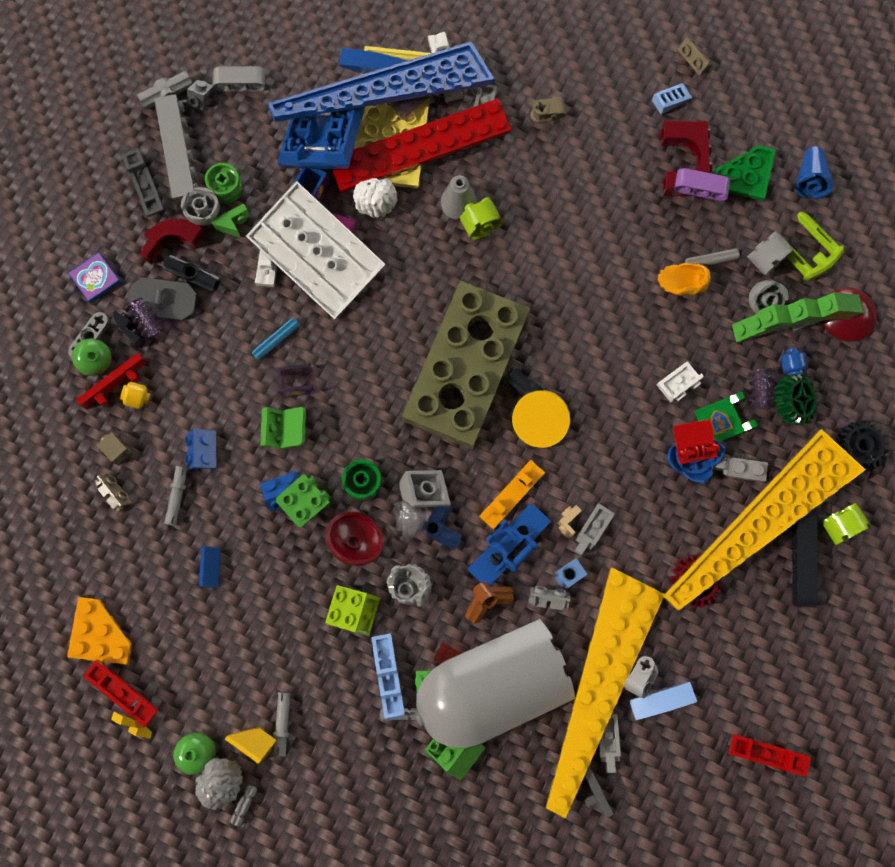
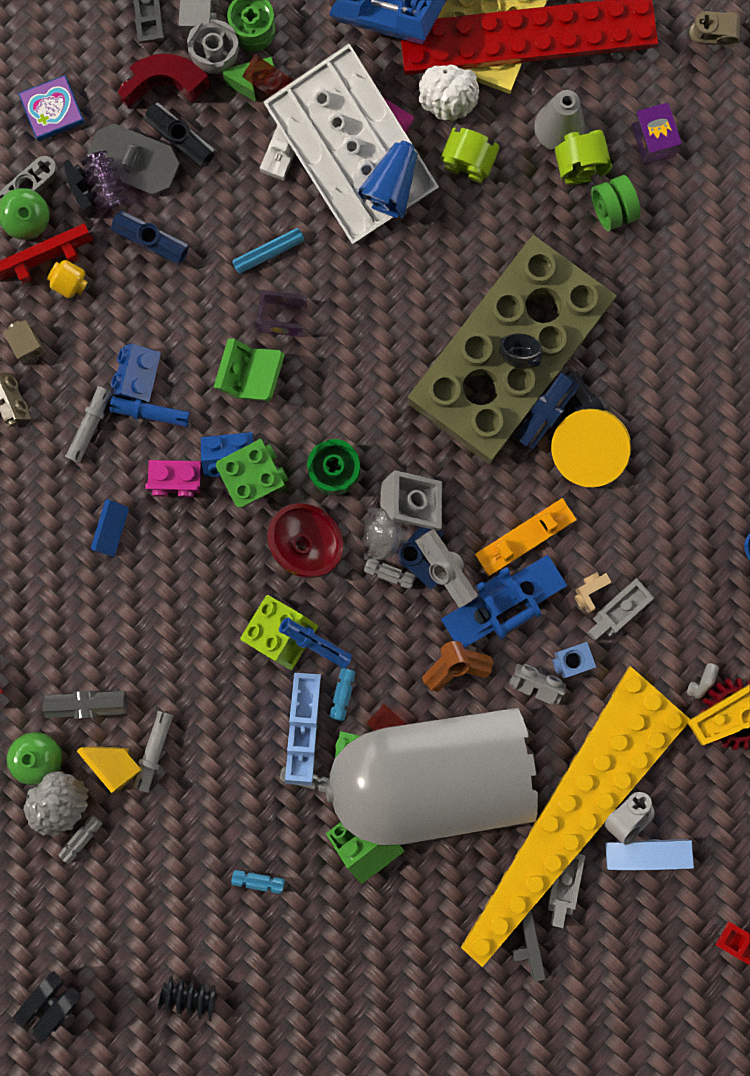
camera: 20 degrees right, 5 degrees up
blue piece [293,169,329,201] -> none
light grey hair [387,564,432,607] -> none
none -> dark grey piece [43,691,127,719]
none -> dark blue piece [110,210,189,266]
none -> blue pin [110,396,190,428]
none -> dark pink bracket [145,460,202,498]
none -> dark azure axle [231,870,285,894]
none -> clear red plate [242,54,294,96]
none -> blue pin [279,617,352,668]
none -> dark azure axle [330,668,356,720]
none -> blue cone [356,140,418,218]
none -> light grey axle [364,558,415,589]
none -> light grey piece [415,529,478,608]
none -> lime brick [441,128,500,183]
none -> black hat [499,333,542,369]
none -> dark blue piece [515,372,580,449]
none -> bright green wheel [591,175,641,232]
none -> piece [631,103,682,165]
none -> light grey arm [687,663,719,699]

